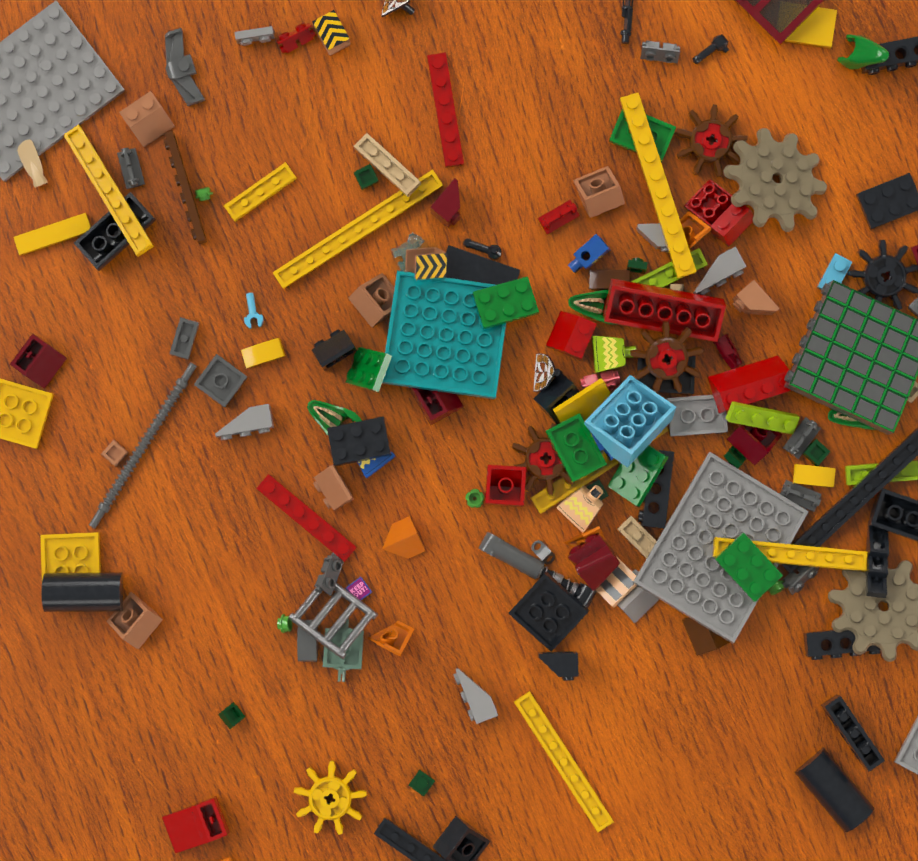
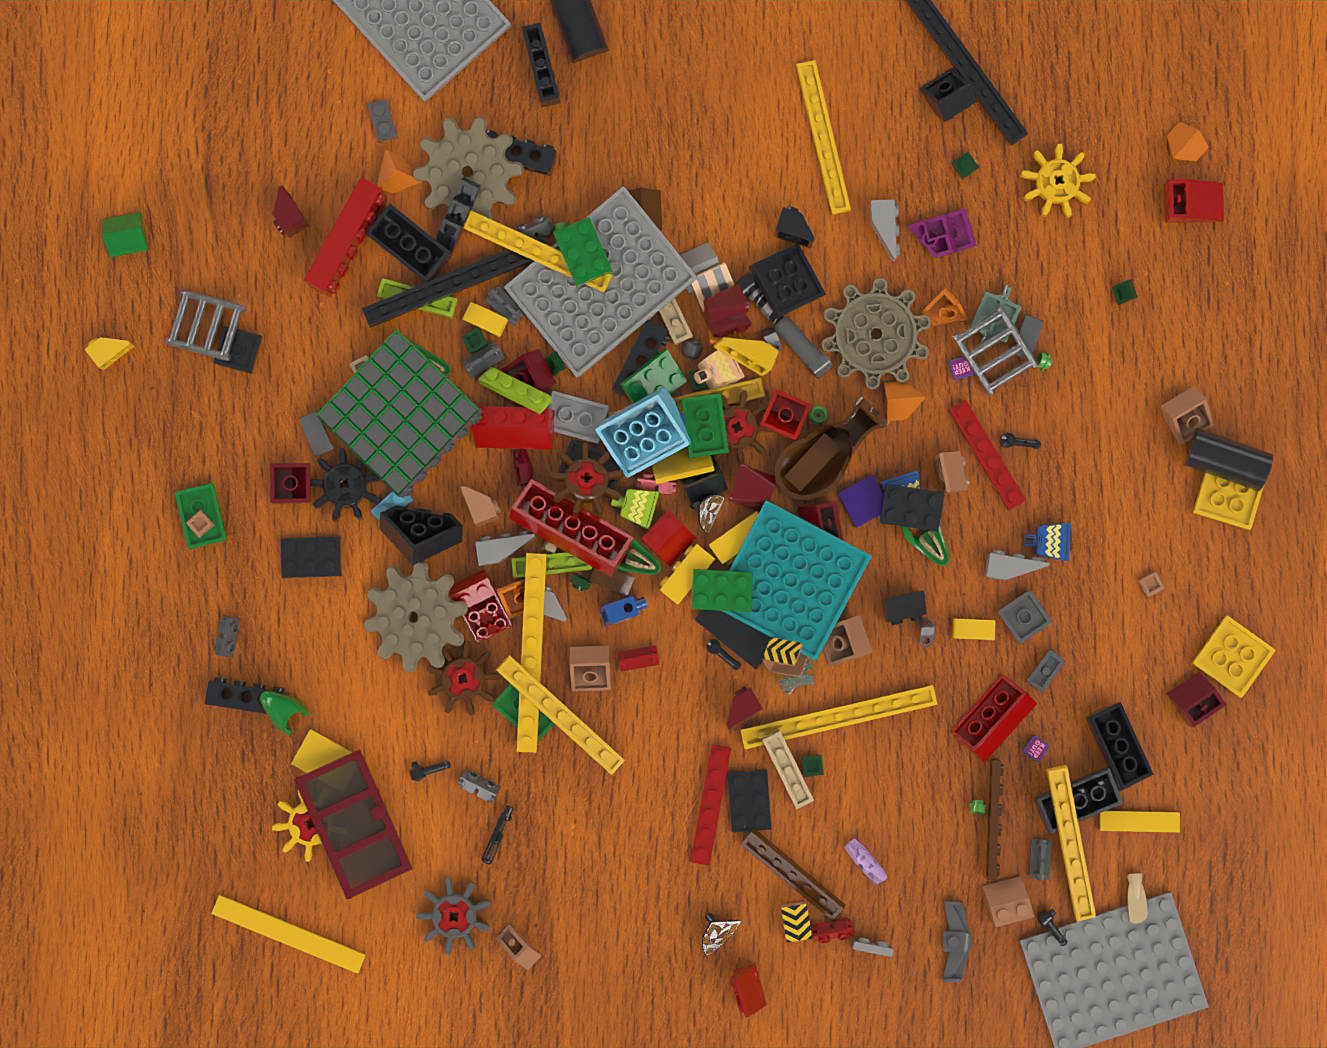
camera: 160 degrees left, 0 degrees up
dark grey hose [89,362,197,529] -> none
yellow tile [224,162,297,222] -> none
medium azure bar [244,293,264,329] -> none
dark grey hinge [314,553,344,596] -> none
green plate [345,347,392,392] -> none
none -> black brick [380,505,463,565]
none -> yellow tile [496,655,625,775]
none -> yellow brick [659,544,715,605]
none -> dark grey piece [682,338,703,360]
none -> yellow slope [708,511,759,566]
none -> yellow slope [714,337,779,376]
none -> dark red piece [728,463,776,512]
none -> black plate [728,770,772,832]
none -> reddish brown plate [741,828,846,920]
none -> reddish brown animal [774,396,890,501]
none -> dark tan plate [821,278,931,390]
none -> dark purple tile [837,475,883,528]
none -> lavender hinge [845,838,887,884]
none -> magenta slope [907,208,977,258]
none -> dark grey piece [919,619,935,647]
none -> red slope [950,674,1037,763]
none -> black piece [1000,433,1041,449]
none -> tile [1022,735,1050,763]
none -> blue torso [1024,523,1071,562]
none -> black piece [1036,909,1068,946]
none -> black brick [1085,702,1154,791]

